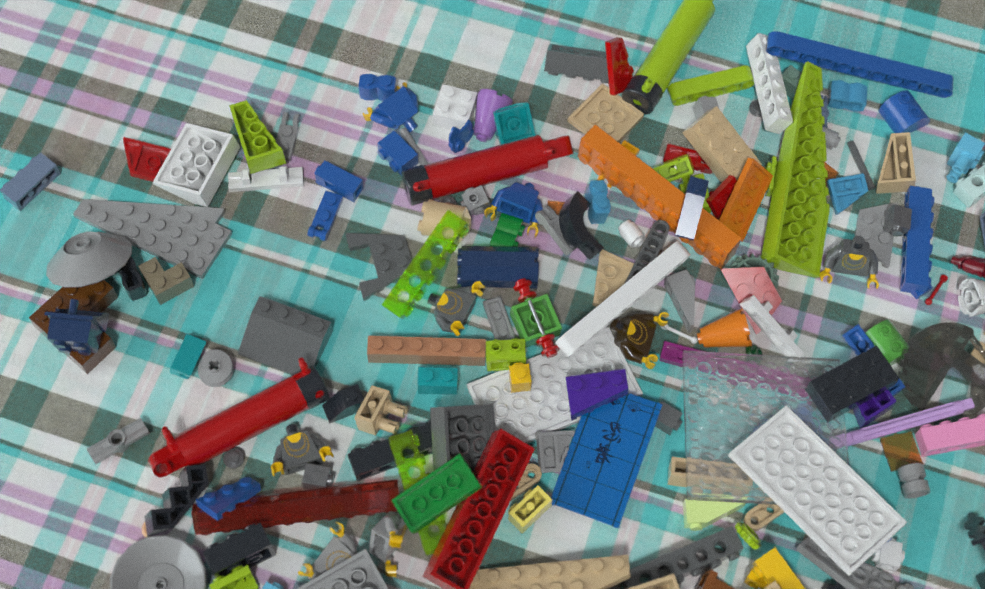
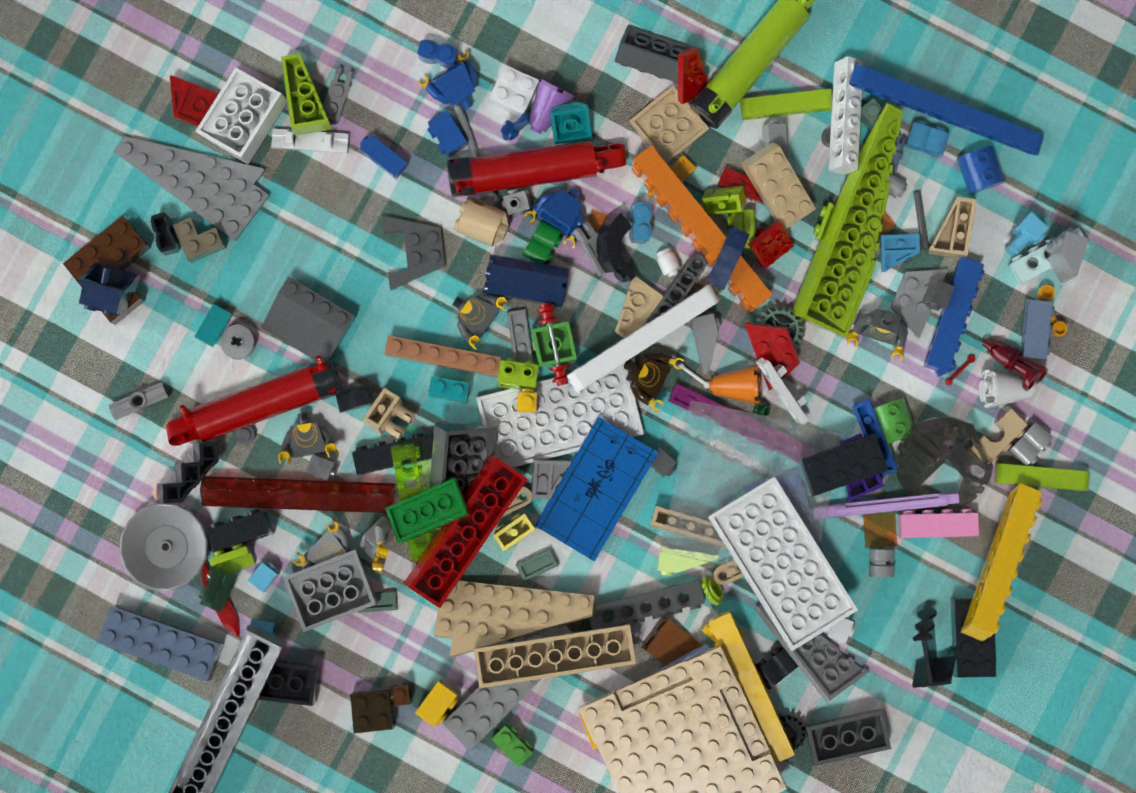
camera: 10 degrees right, 20 degrees up
sand blue brick [0,152,61,211] -> none
light grey dish [46,232,132,288] -> none
blue wing [196,477,261,521] -> none
blue plate [307,191,343,241] -> none
clear neon green brick [382,210,469,319] -> none
dark purple wedge [566,369,628,421] -> none
orange plate [719,158,773,242] -> none
none -> sand green tile [516,548,559,582]

